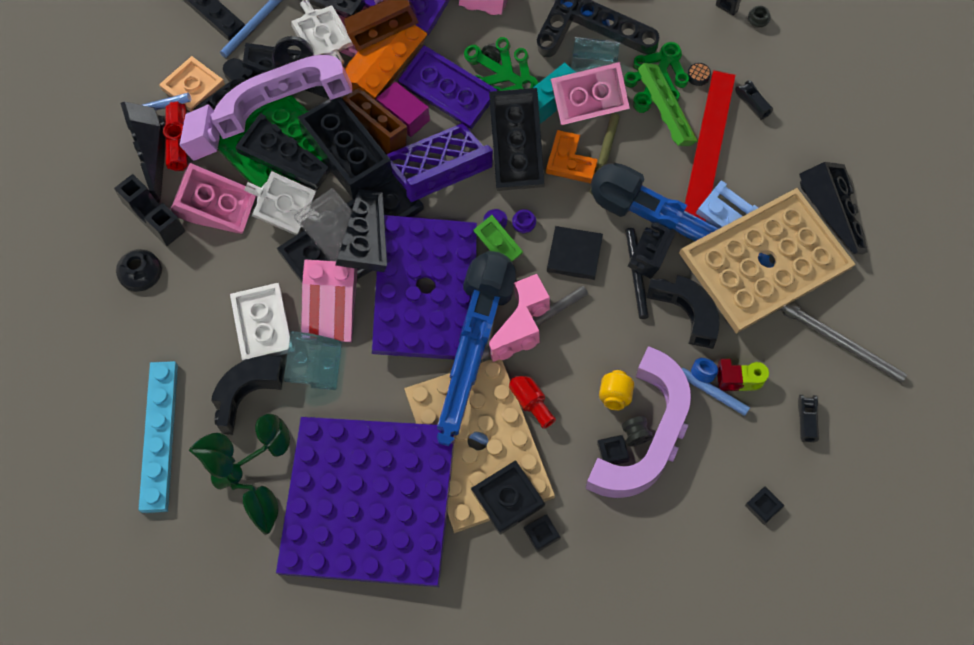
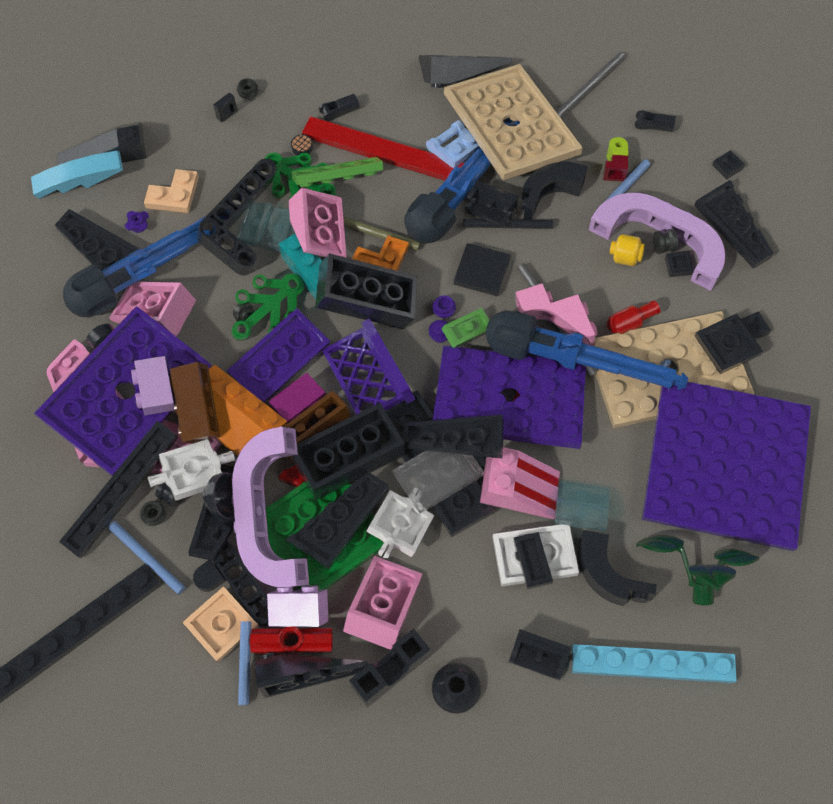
camera: 85 degrees left, 0 degrees up
blue tile [691,358,718,383] -> none
none -> pearl dark grey plate [140,501,166,526]
none -> black hinge [509,629,571,681]
none -> black tile [513,532,553,590]
none -> black wing [694,179,773,269]

